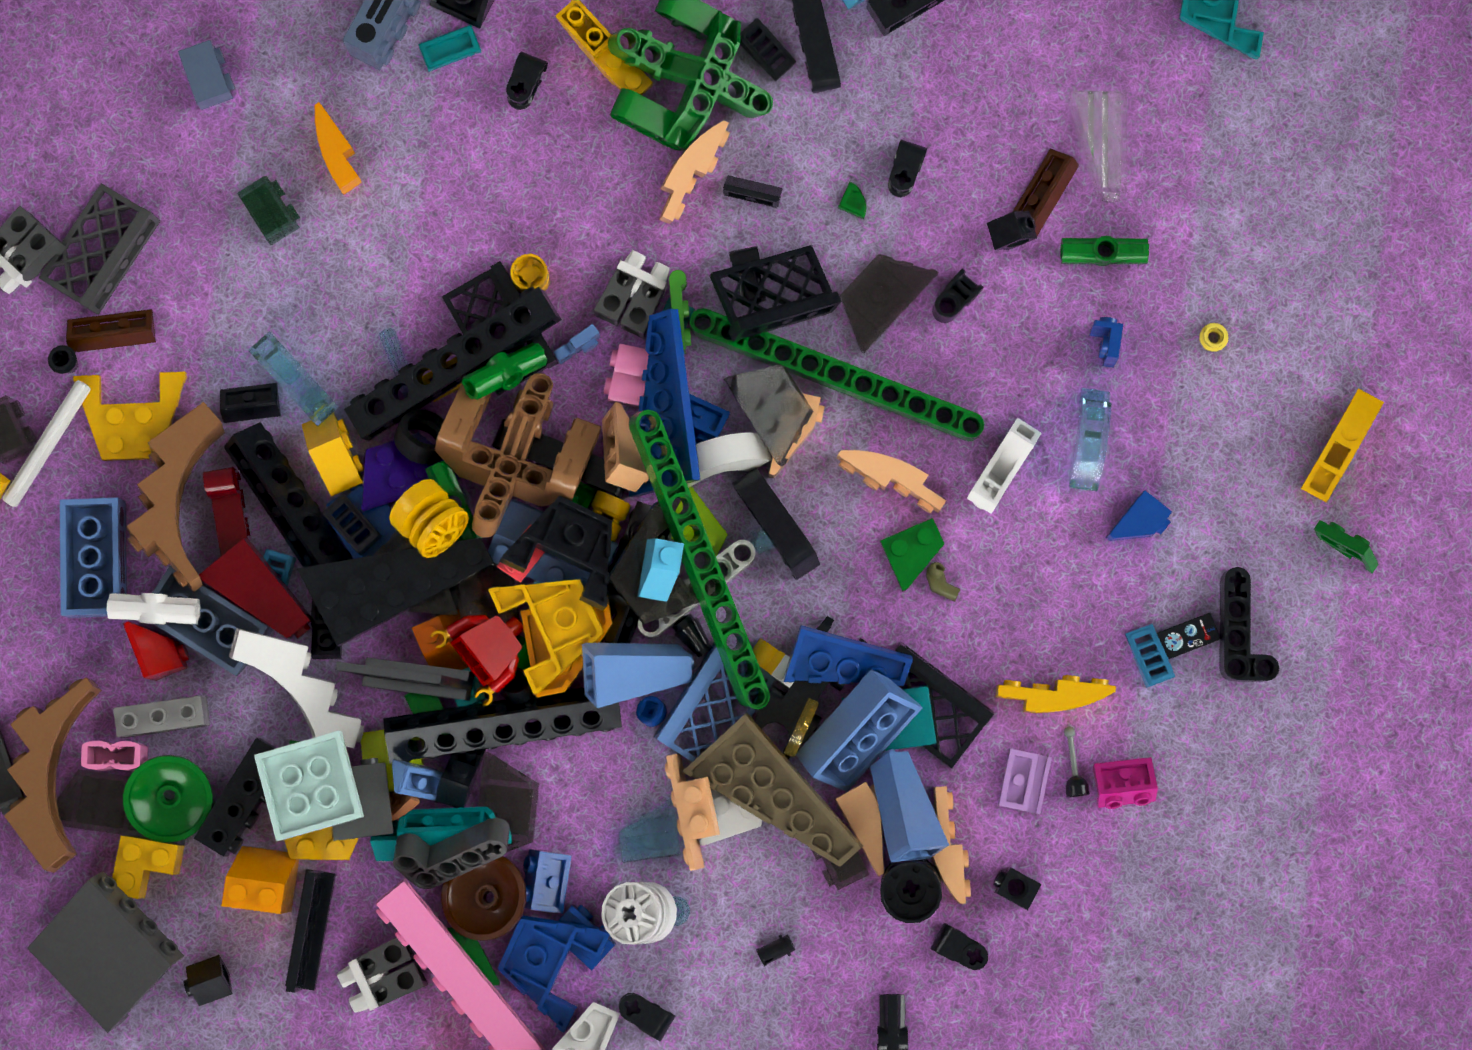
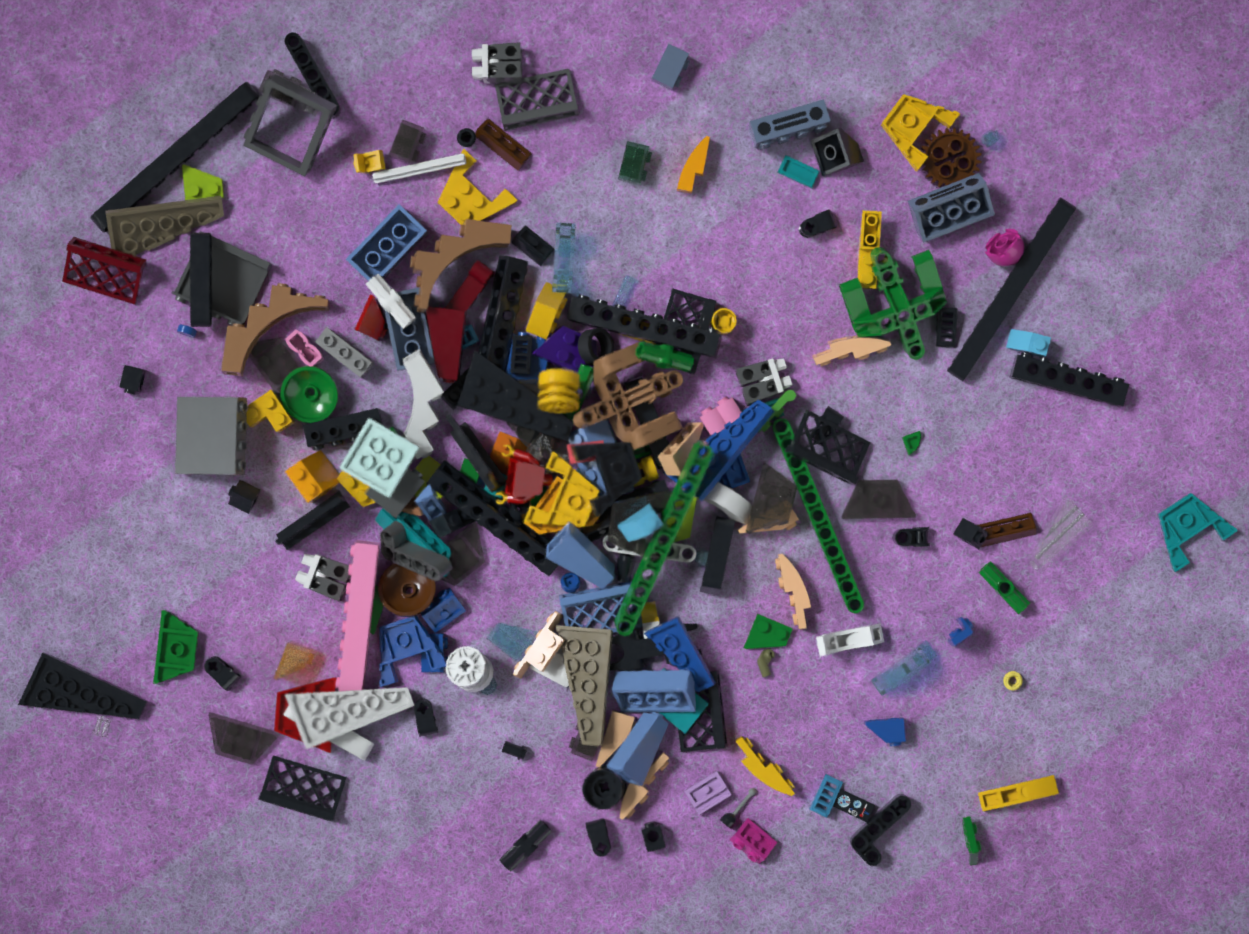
camera: 50 degrees right, 5 degrees up
medium blue plate [553,324,600,364] -> none
black slope [723,175,783,208] -> none
clear yellow tile [783,698,819,758] -> none
black piece [888,139,928,198] -> none

